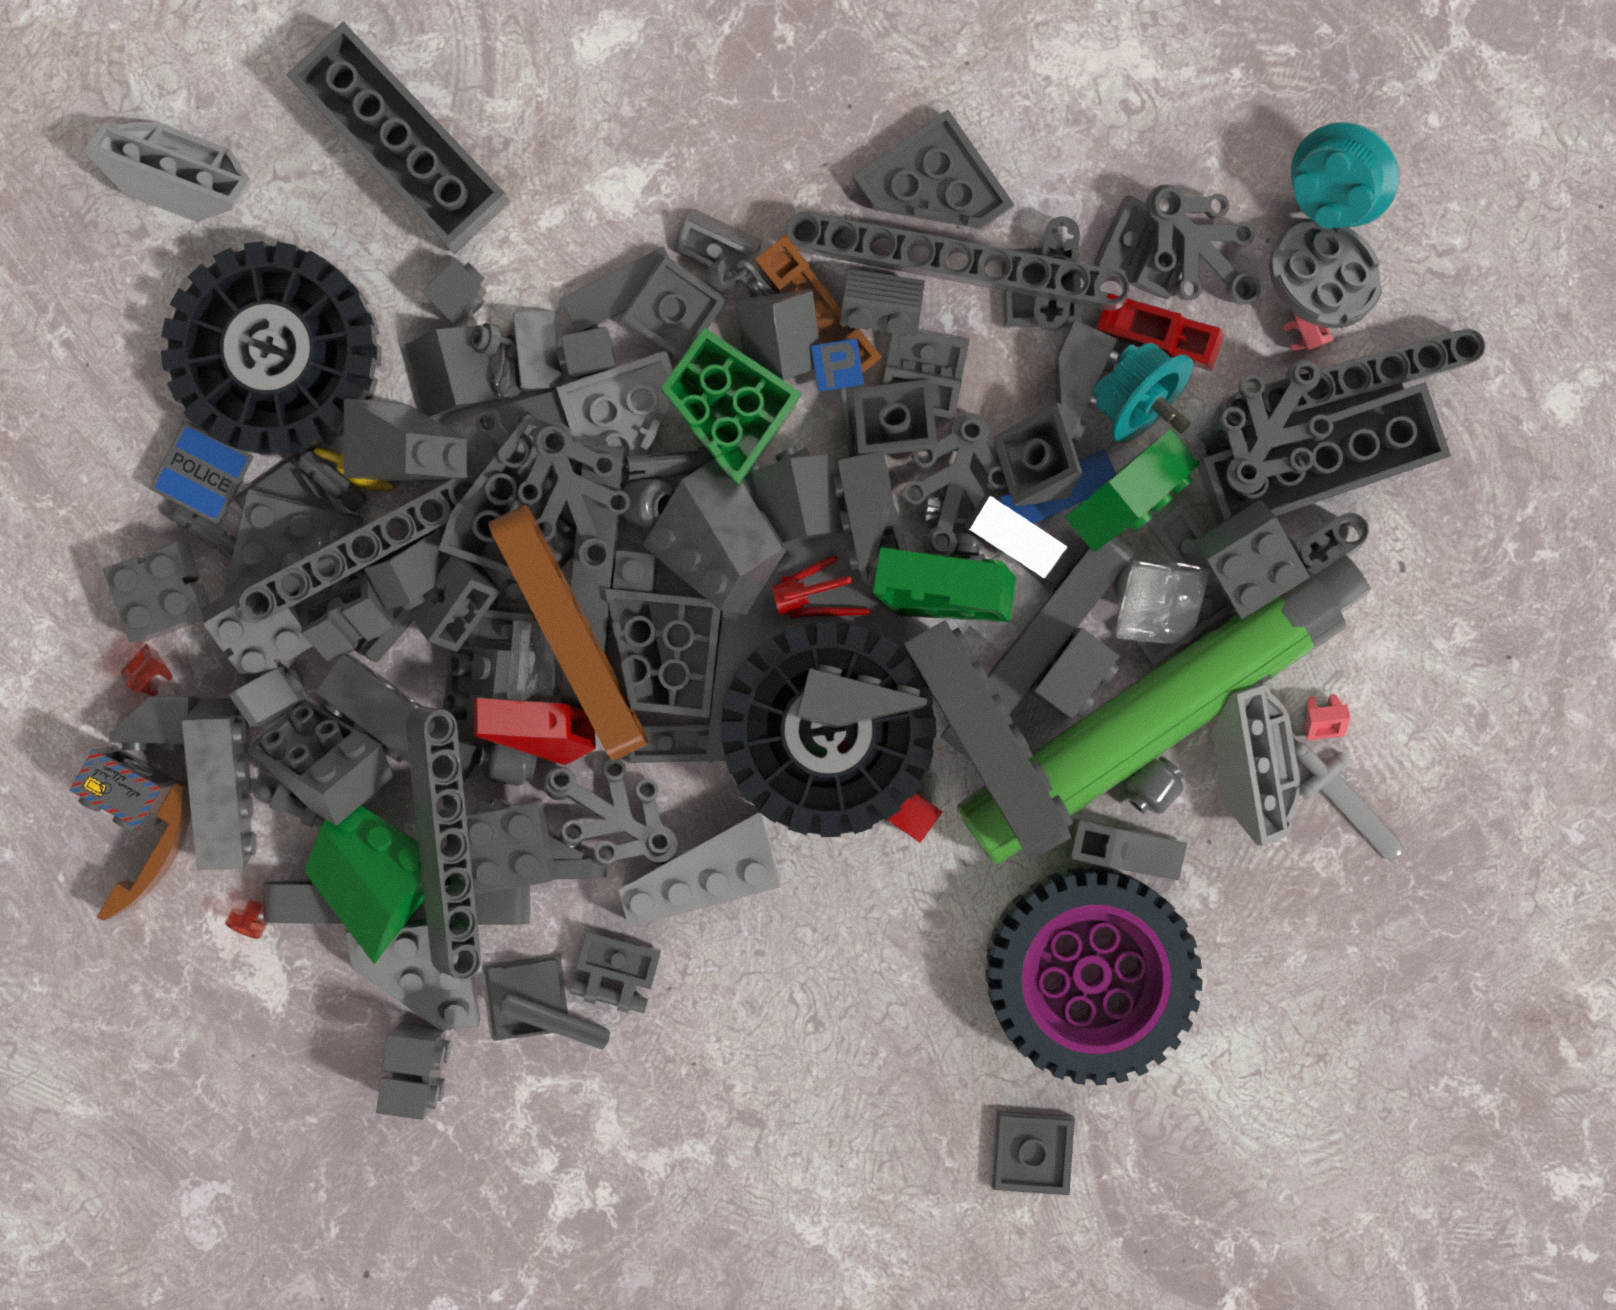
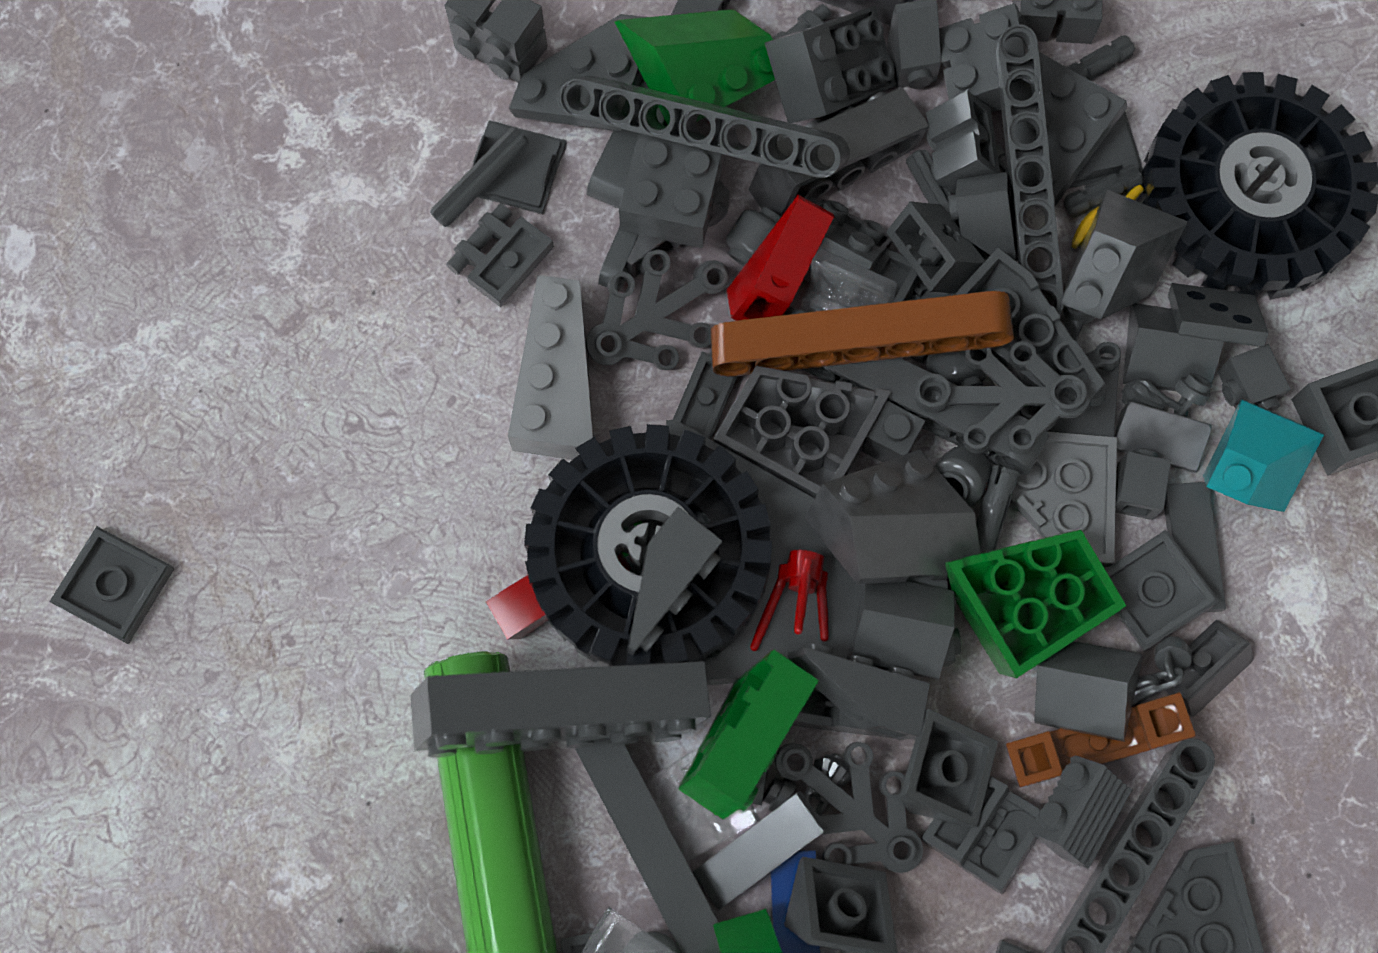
camera: 120 degrees right, 15 degrees down
piece [149,421,254,525] -> none
piece [811,338,864,458] -> none
wheel [985,867,1203,1086] -> none
dark grey piece [1028,628,1120,719] -> none
dark grey slope [1066,817,1187,881] -> none
dark grey head [1126,756,1183,814] -> none
none -> dark grey tile [1168,283,1269,347]
none -> teal slope [1203,399,1324,512]

